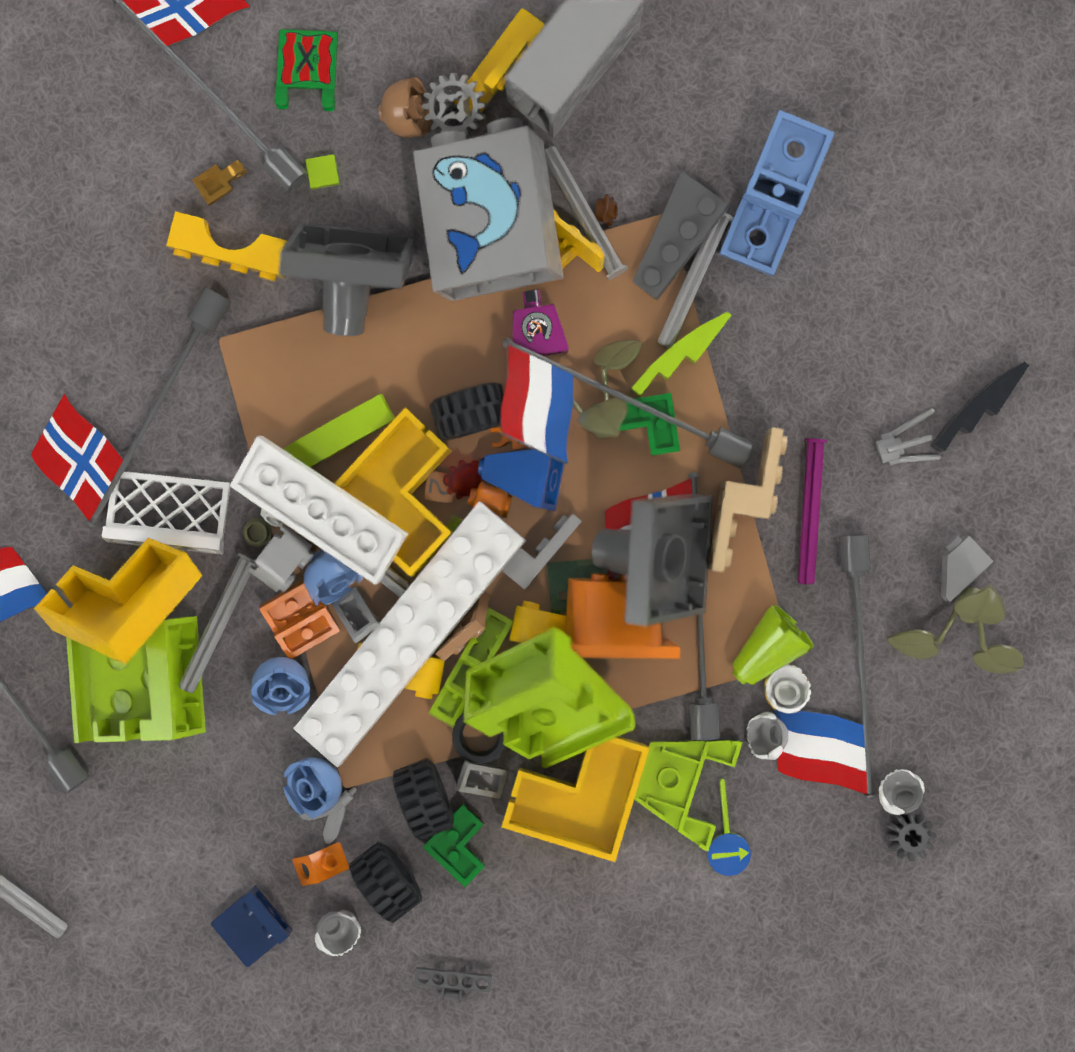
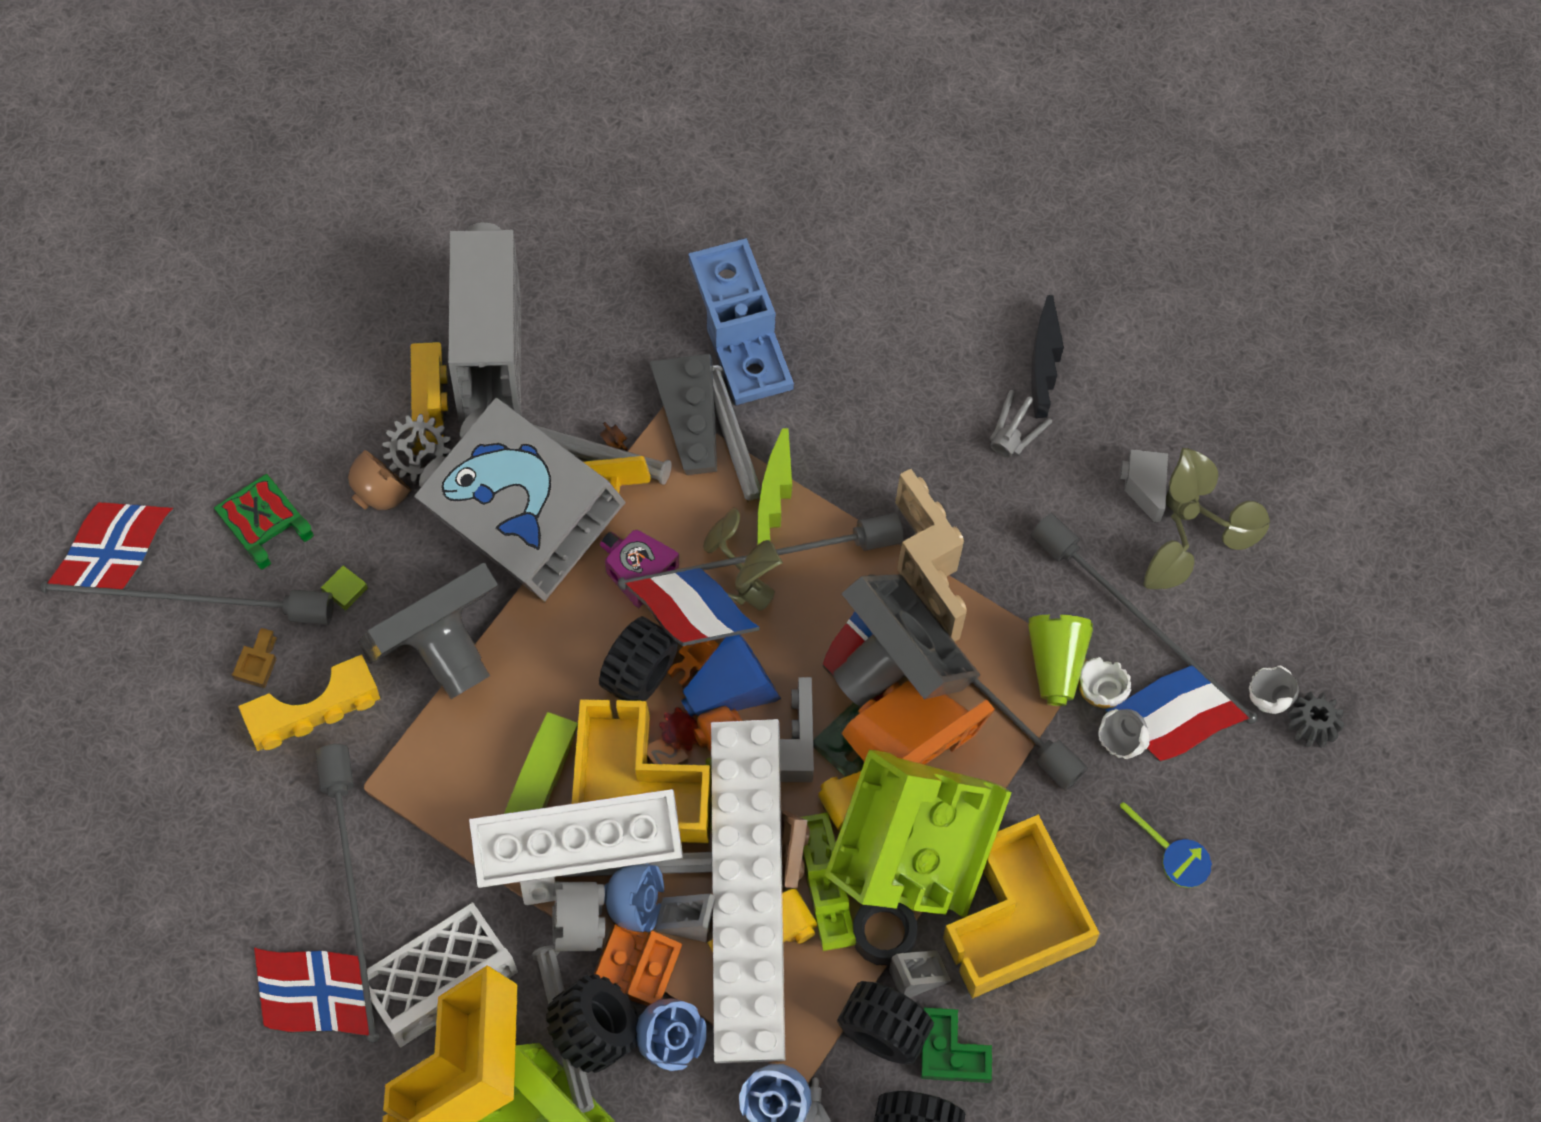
camera: 45 degrees left, 25 degrees down
olive plate [243,518,273,547] -> none
green plate [619,393,681,456] -> none
lime wing [634,740,743,851] -> none
magenta axle [797,438,828,585] -> none
none -> black tyre [546,974,638,1073]

